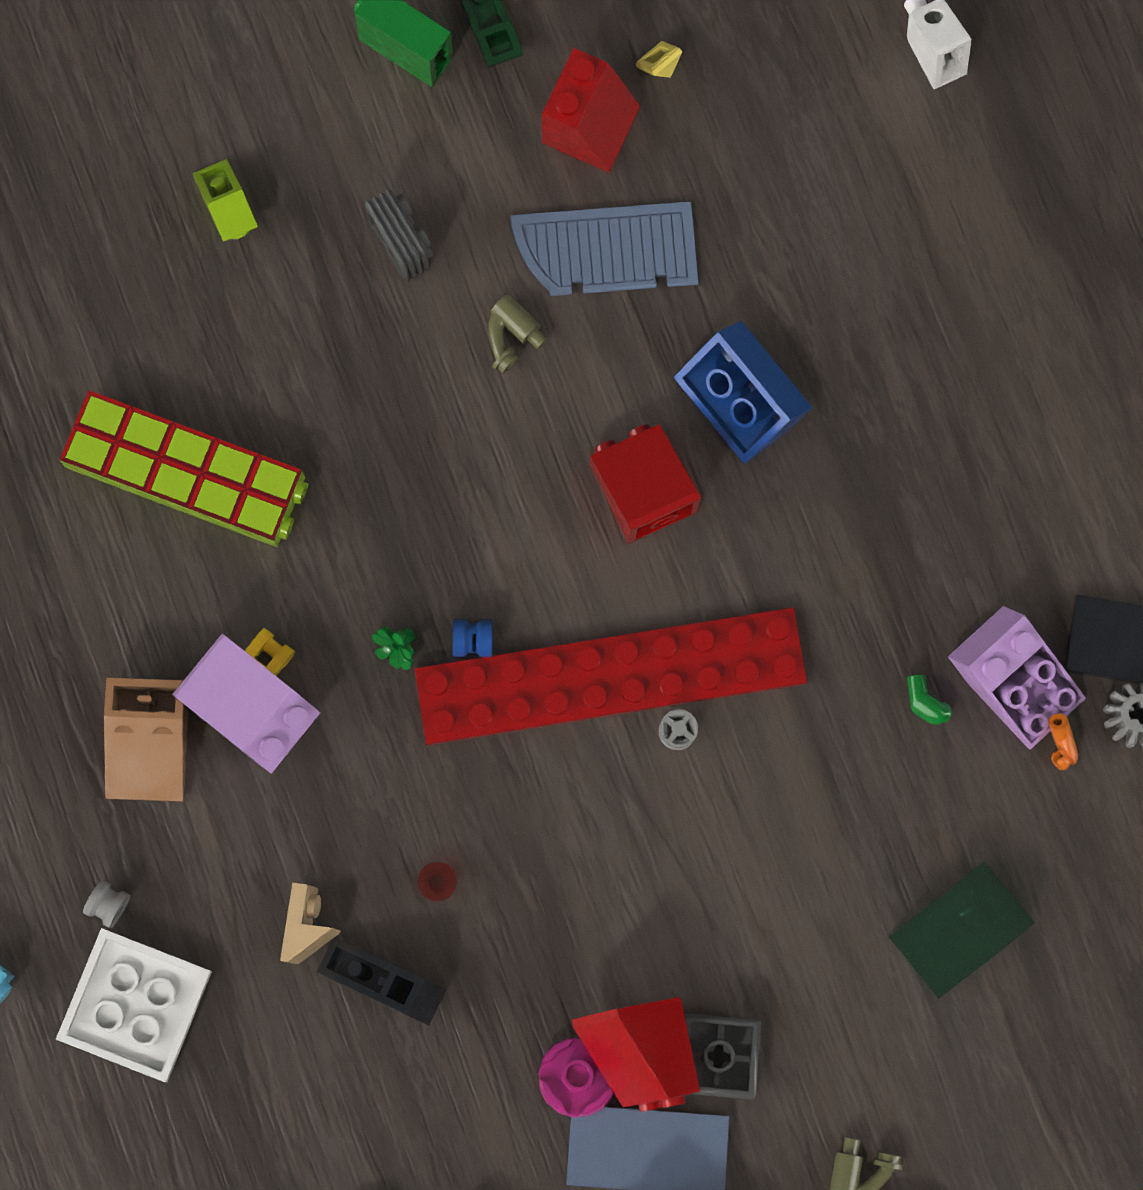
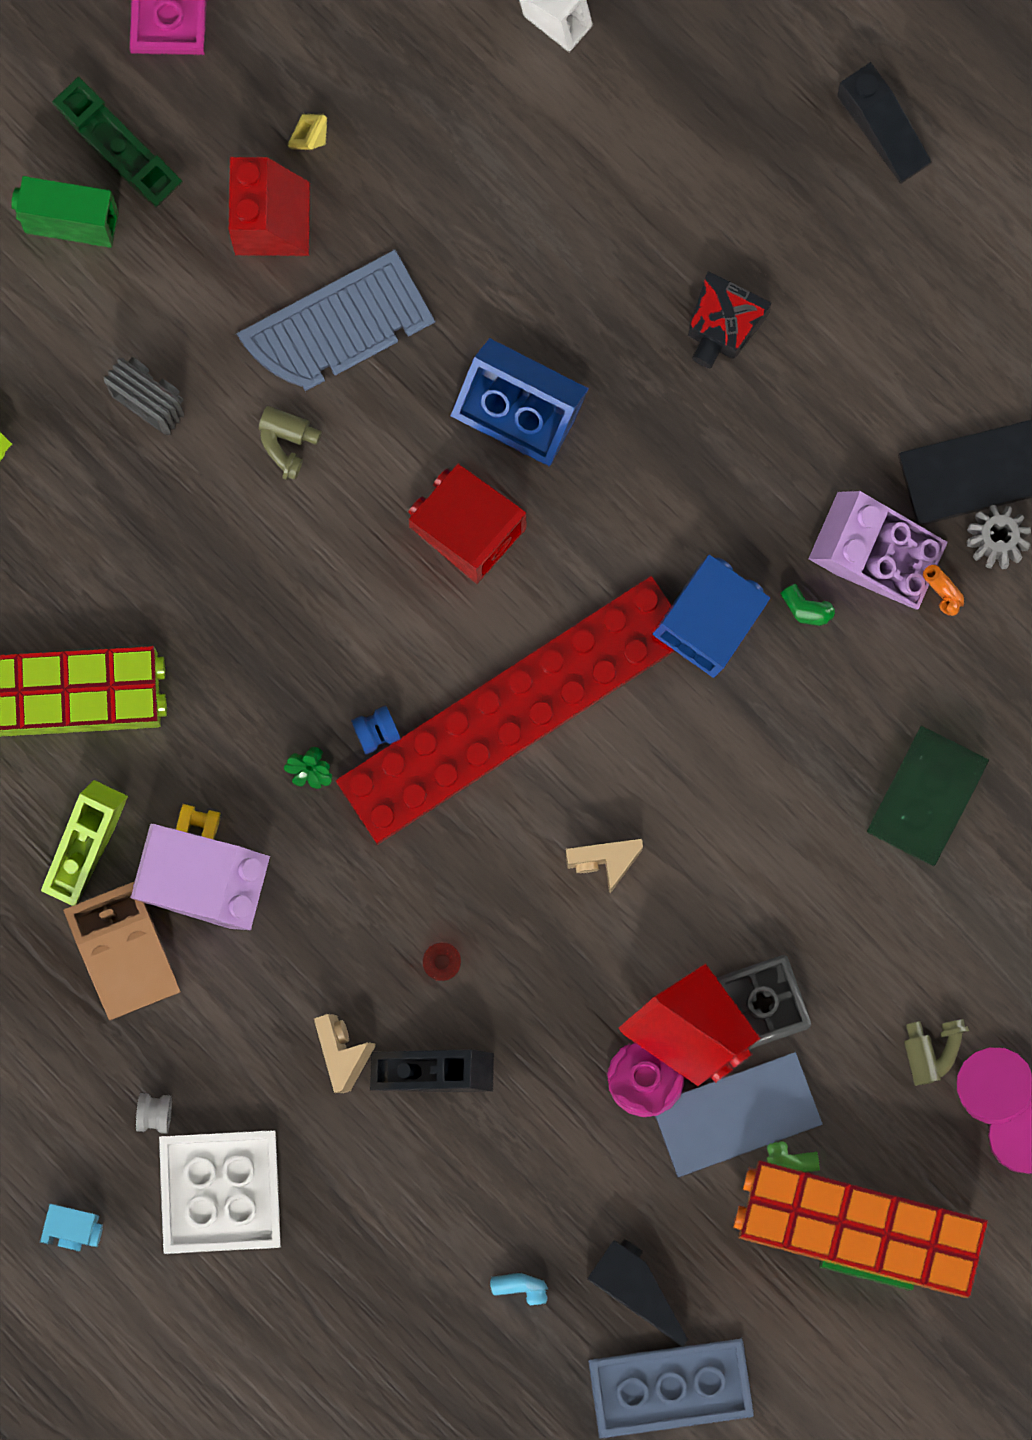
camera: 20 degrees left, 0 degrees up
light grey wheel [658,709,698,751] -> none
none -> lime slope [41,780,128,906]
none -> tan slope [566,839,643,893]
none -> blue brick [652,554,770,678]
none -> torso [688,271,772,368]

